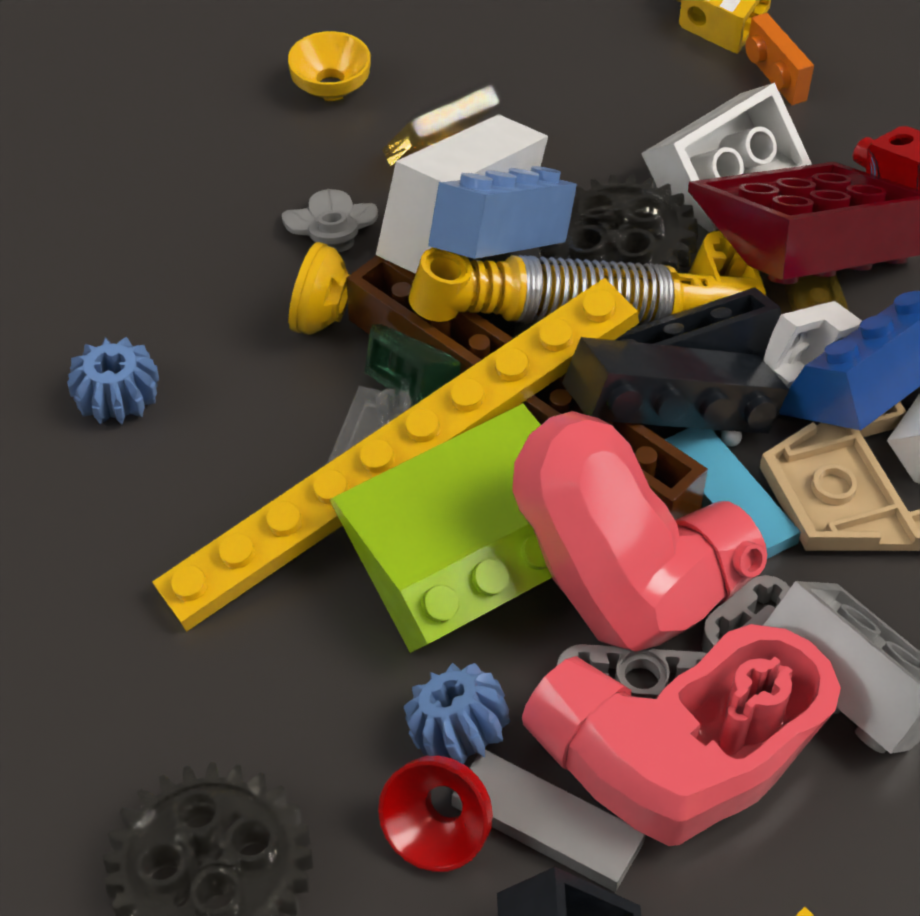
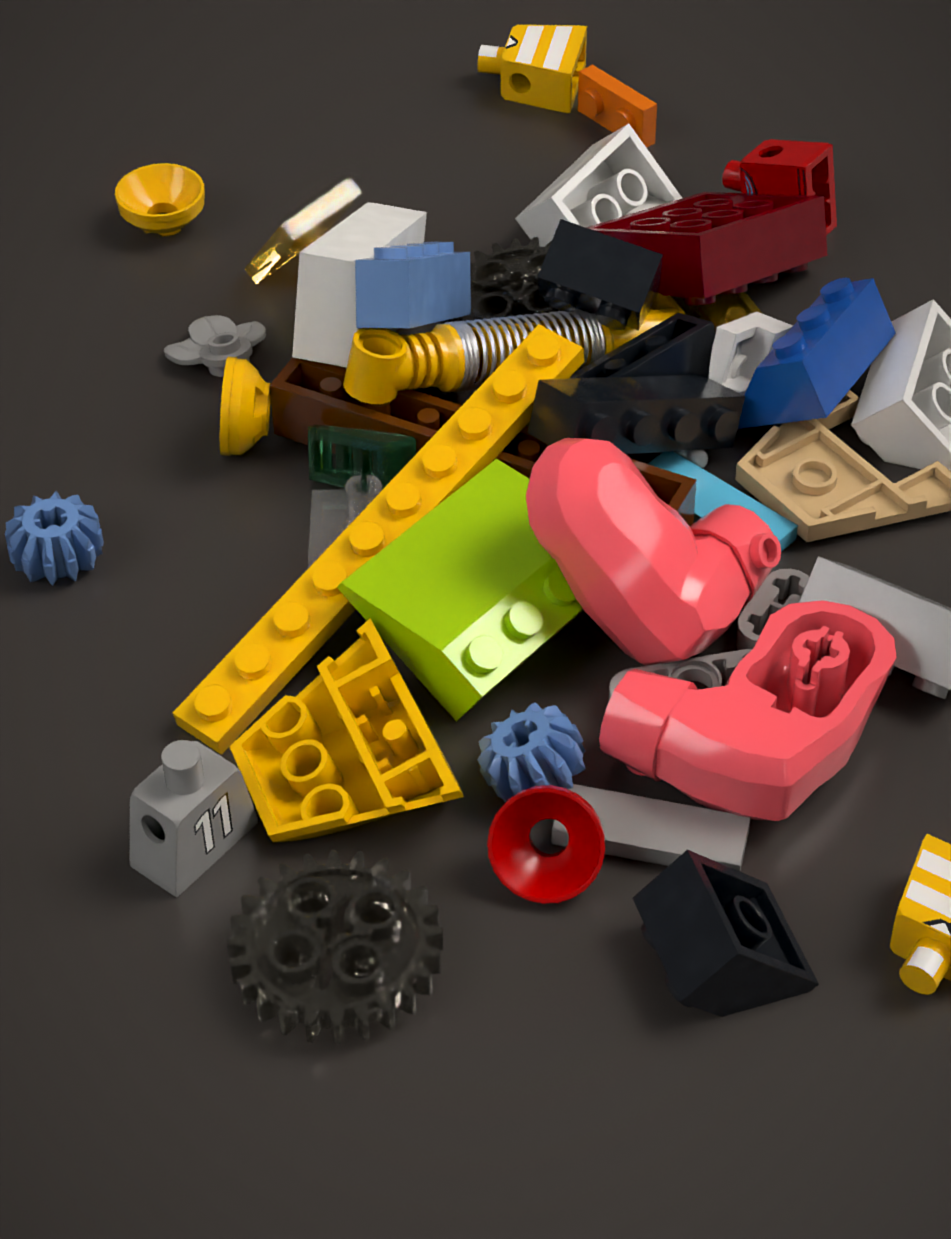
camera: 15 degrees left, 5 degrees down
none -> light grey torso [129,740,258,898]
none -> yellow wedge [229,618,464,842]
none -> black slope [537,219,663,331]

